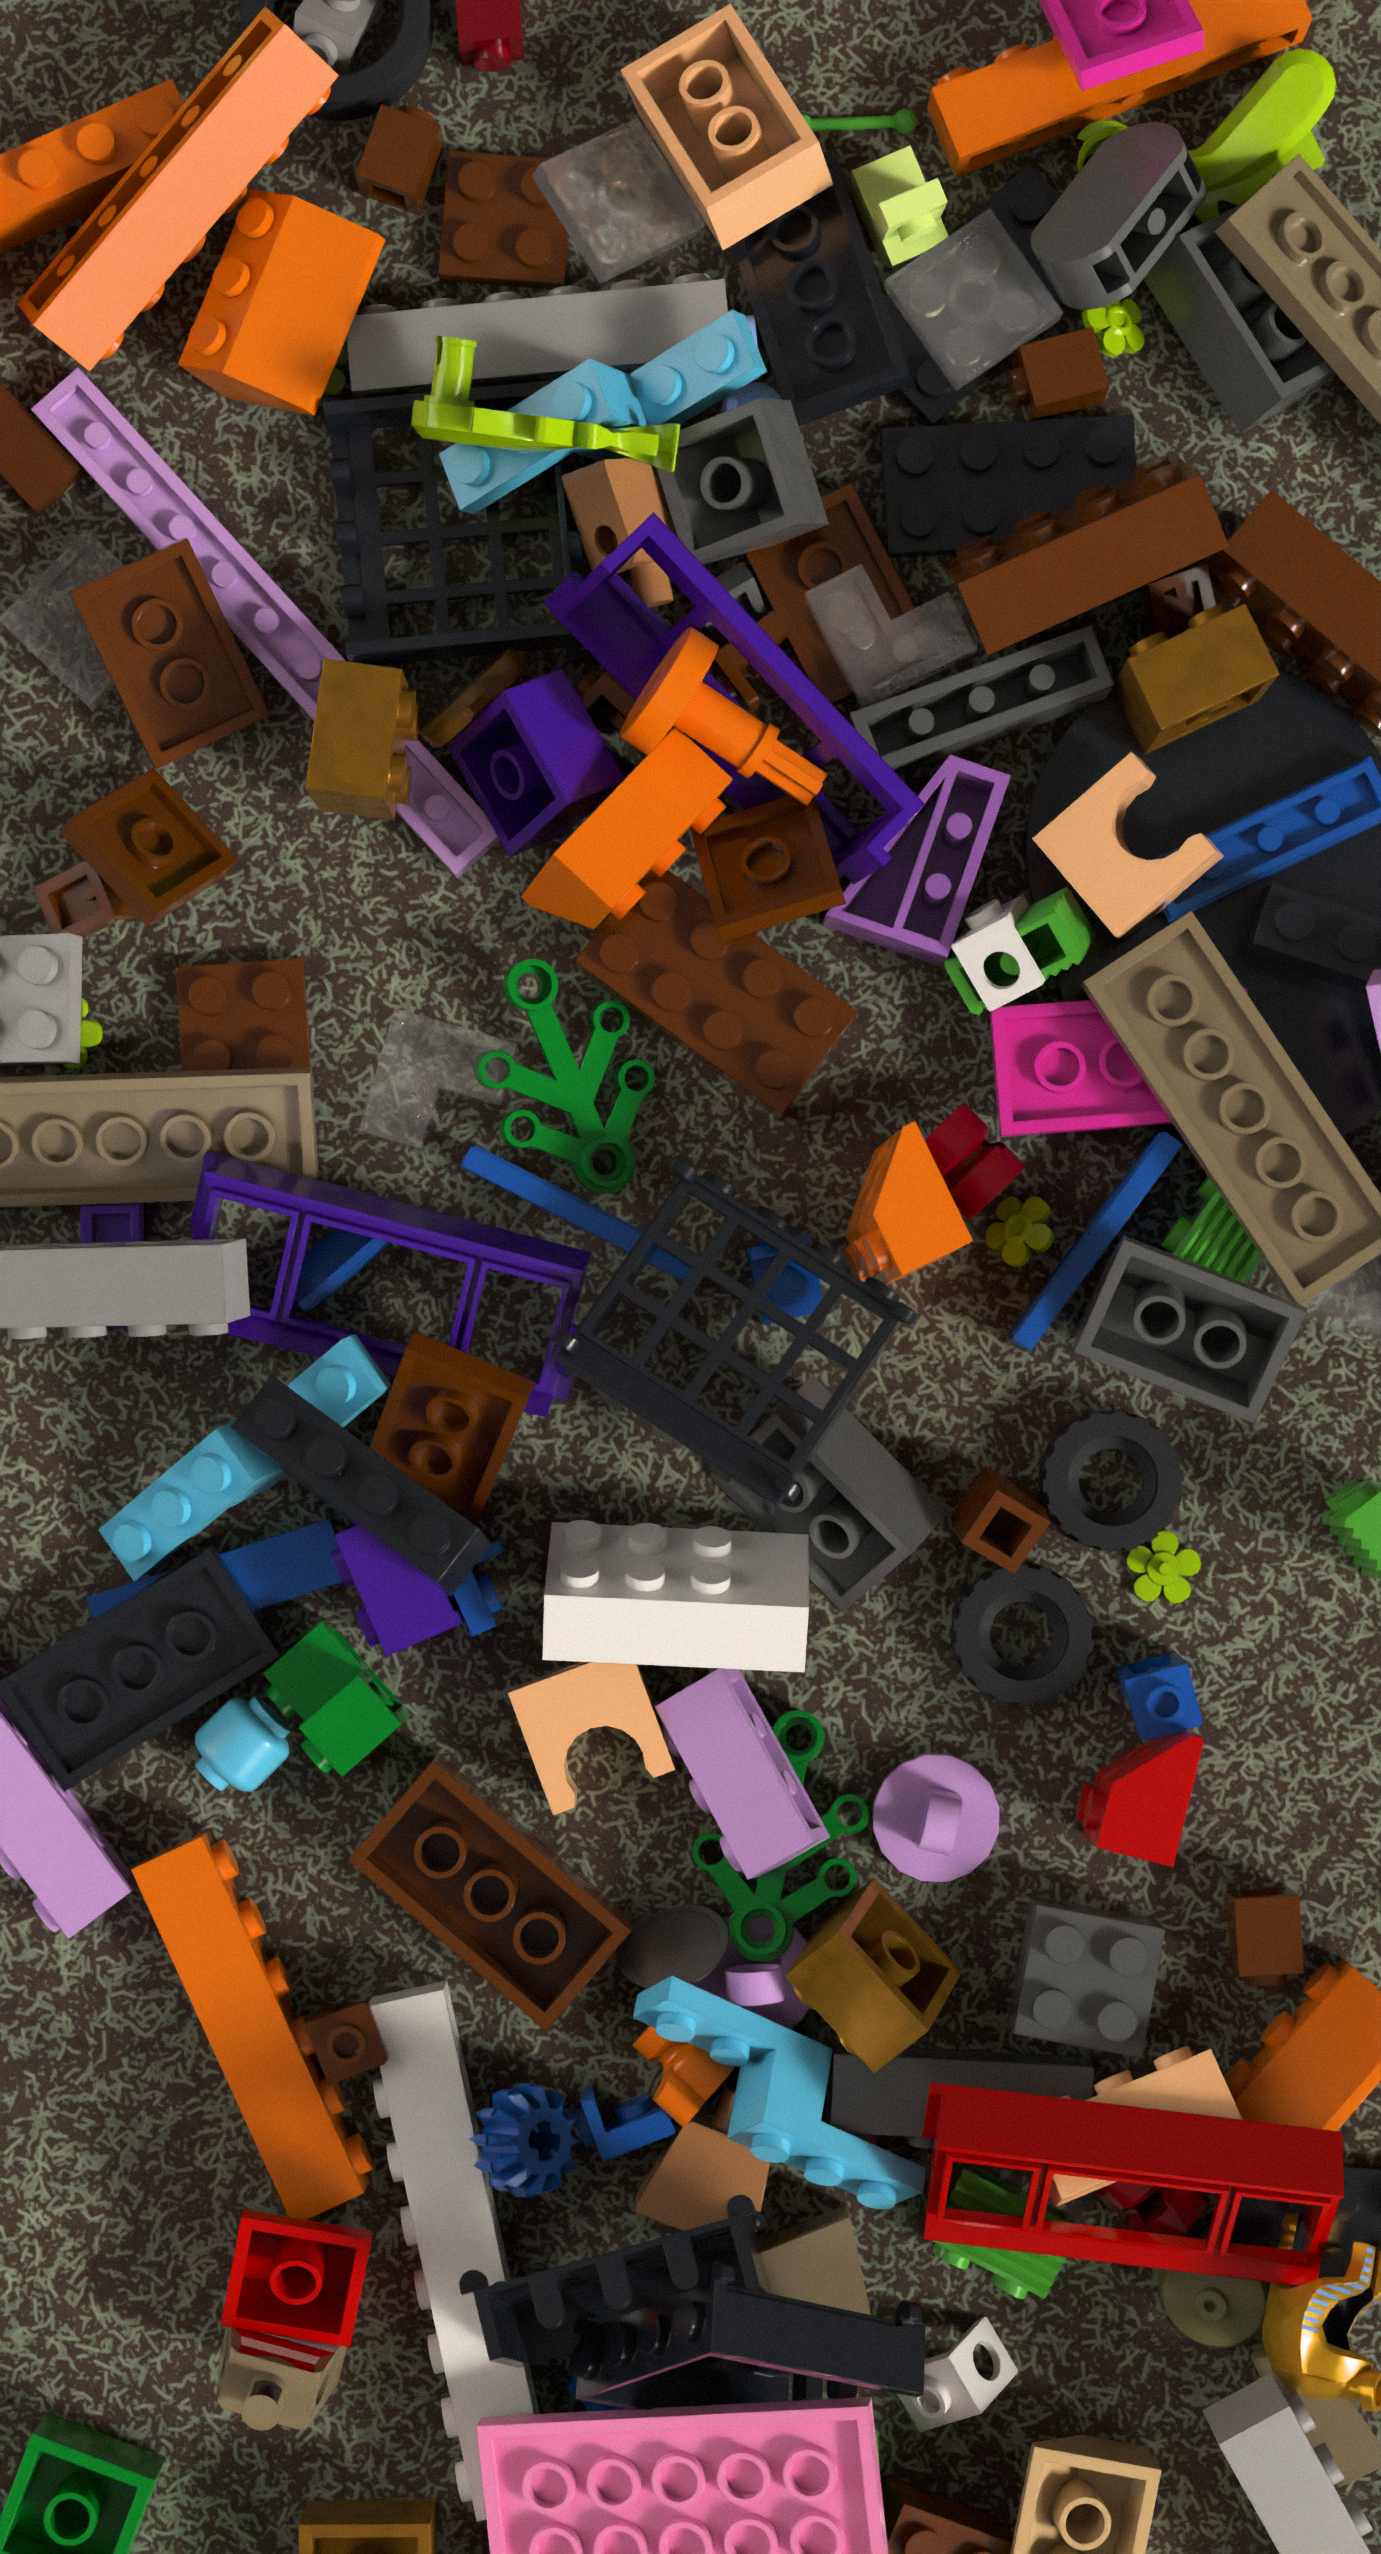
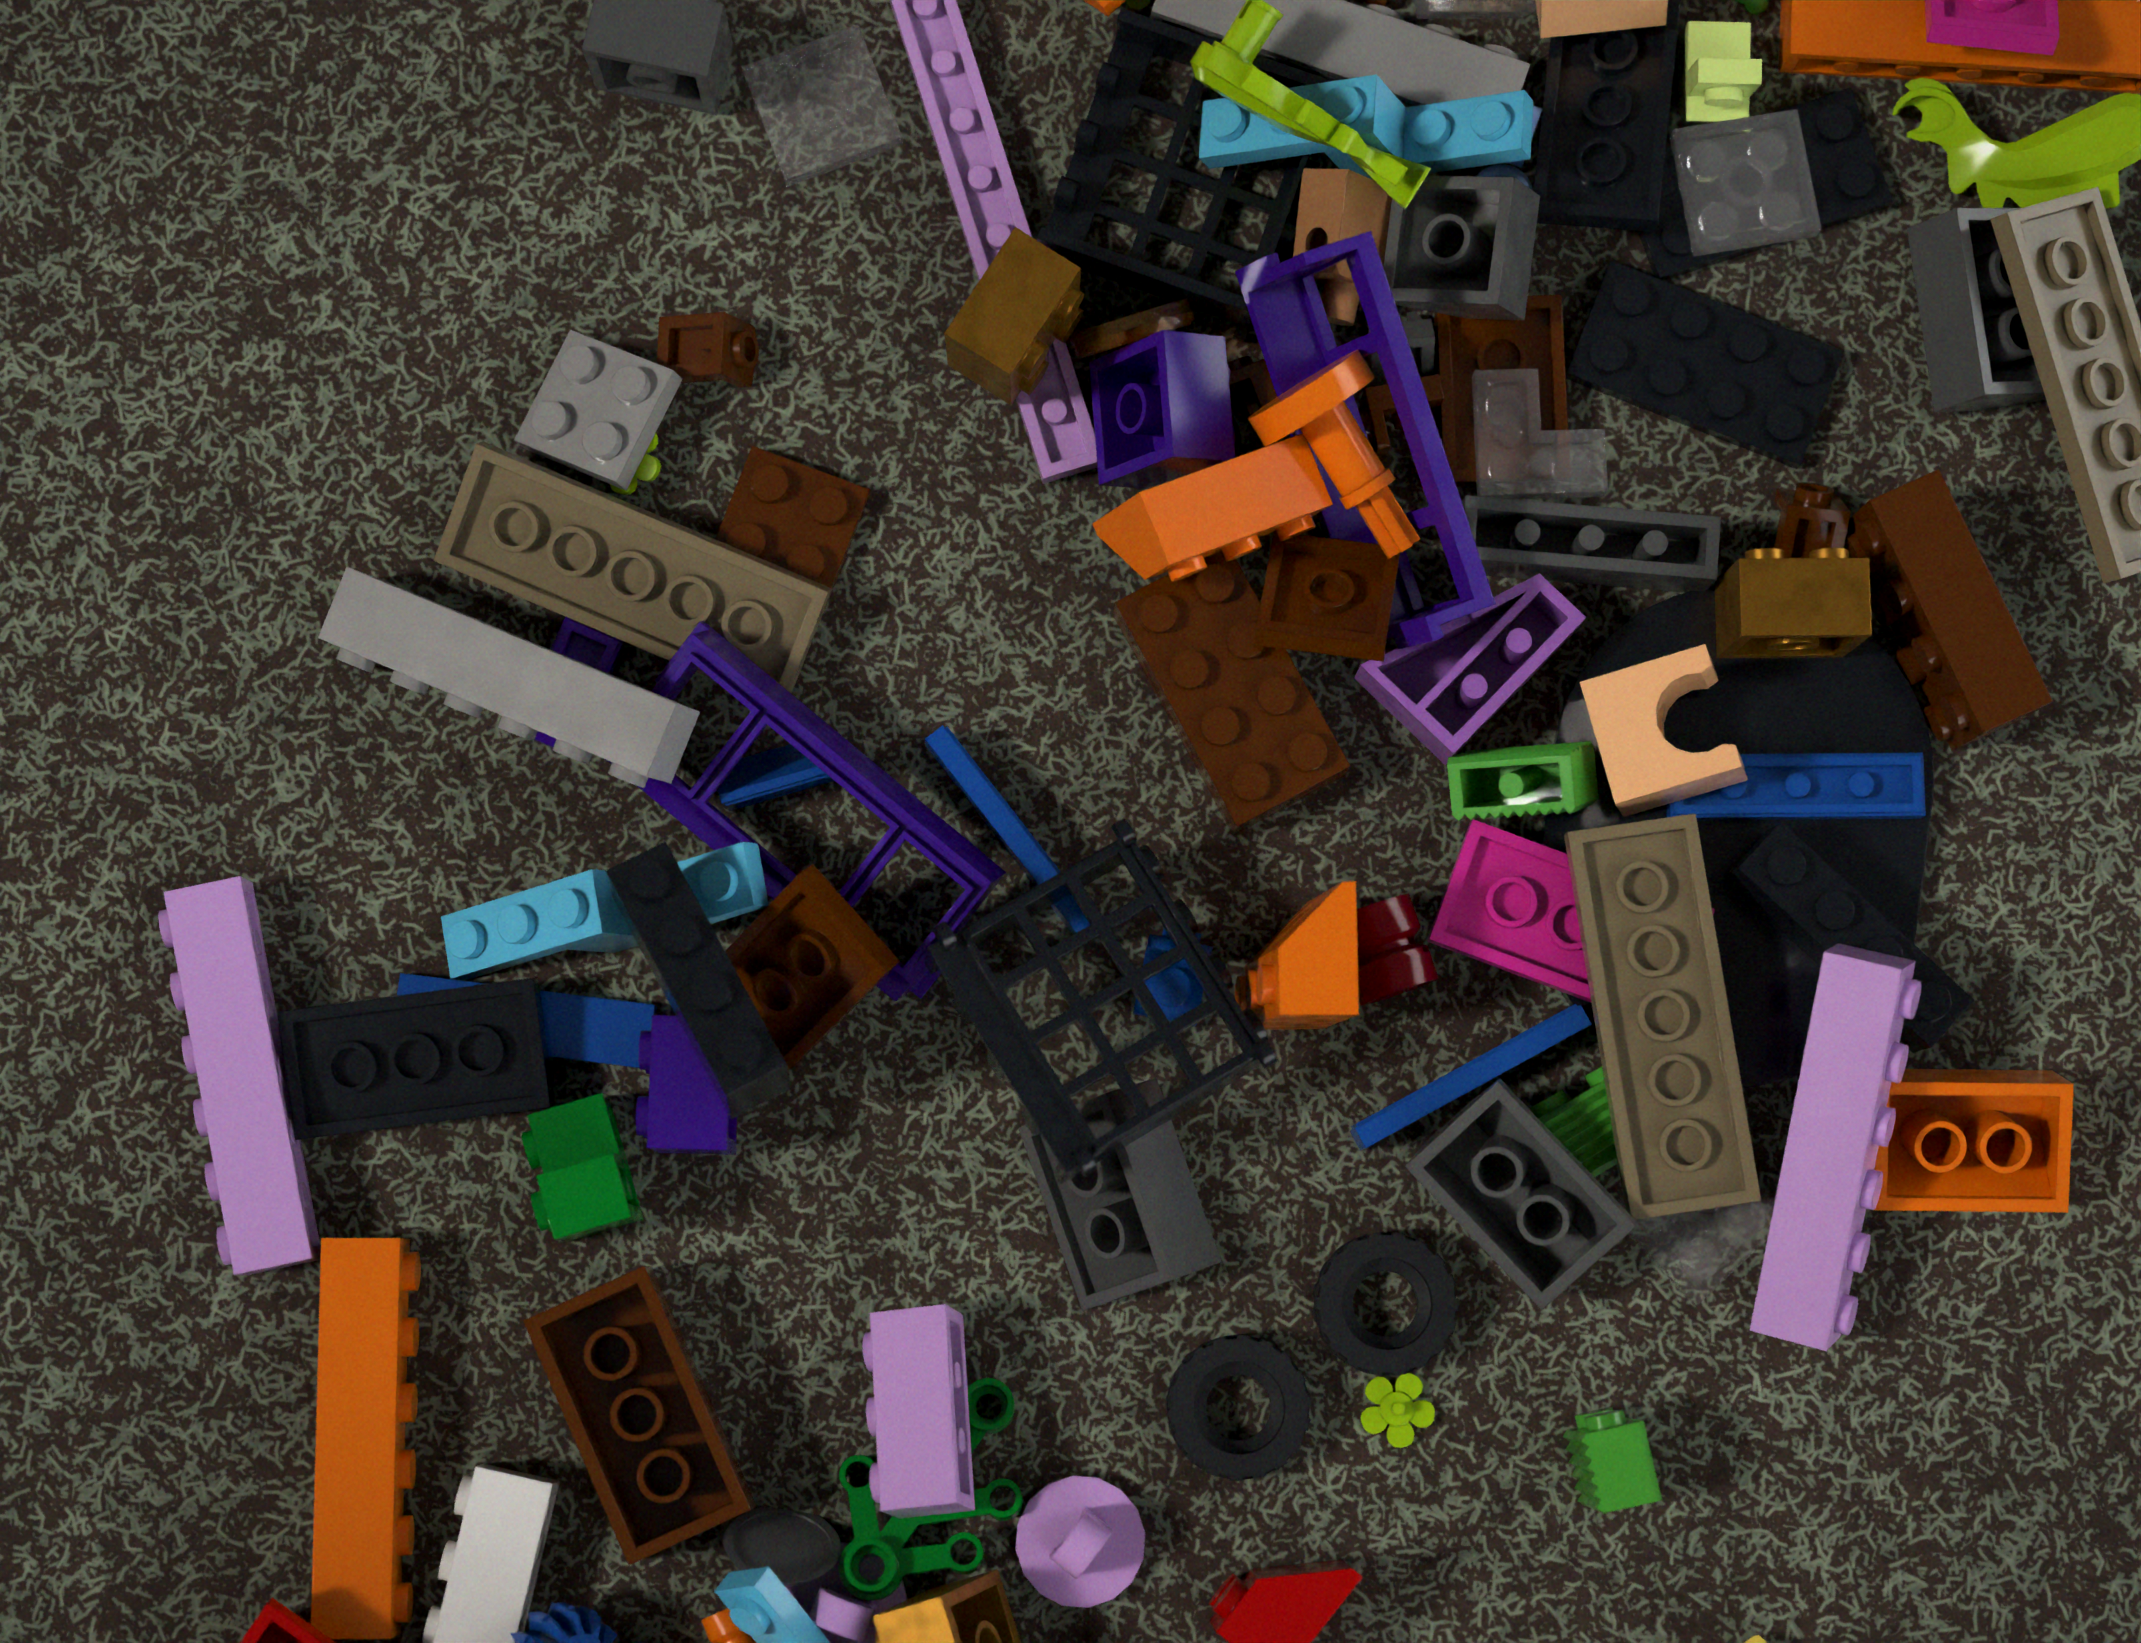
camera: 20 degrees right, 5 degrees down
reddish brown plate [60,768,239,927] -> none
reddish brown plate [68,538,270,769] -> none
medium azure head [195,1695,291,1792] -> none
reddish brown bracket [305,2001,389,2086] -> none
clear plate [359,1008,518,1150] -> none
blue bracket [453,1532,507,1637] -> none
green plant [474,959,655,1194] -> none
light nougat piece [508,1662,675,1815] -> none
white brick [542,1520,809,1672] -> none
reddish brown brick [946,455,1229,655] -> none
reddish brown brick [950,1466,1050,1574] -> none
white bracket [951,894,1045,1011] -> none
lime plant [985,1196,1054,1267] -> none
reddish brown brick [1007,326,1109,420] -> none
dark grey brick [1031,122,1206,310] -> none
lime plant [1082,298,1144,358] -> none
blue bracket [1114,1651,1202,1741] -> none

